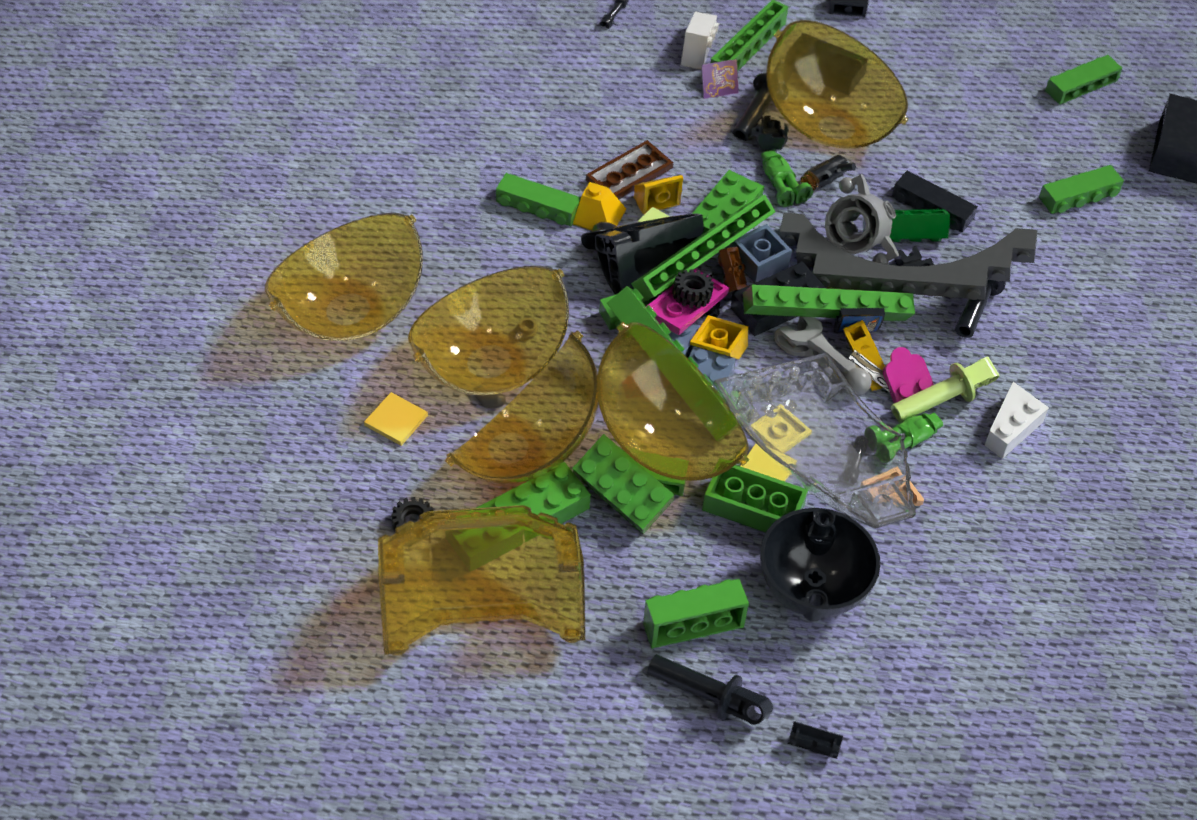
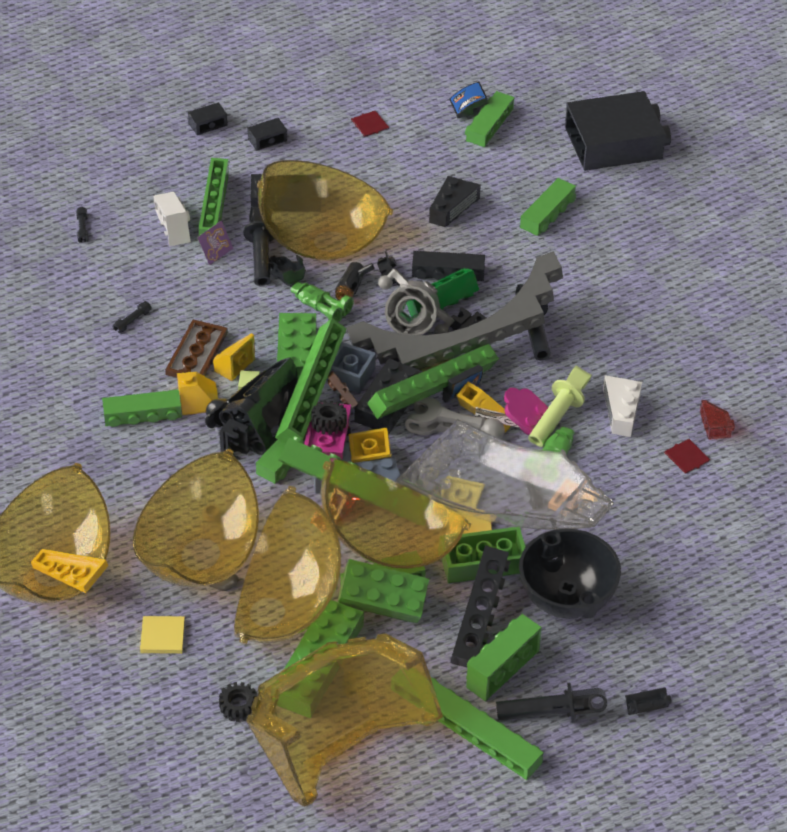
camera: 30 degrees left, 5 degrees down
none -> yellow wing [31,549,108,593]
none -> black bar [112,301,152,334]
none -> black hinge [220,418,250,460]
none -> dark red piece [351,110,389,137]
none -> black hinge [377,251,400,286]
none -> bright green brick [391,662,544,780]
none -> black wedge [429,176,481,227]
none -> slope [449,82,489,119]
none -> black brick [450,545,511,667]
none -> dark red piece [664,439,710,474]
none -> clear red slope [700,400,735,440]

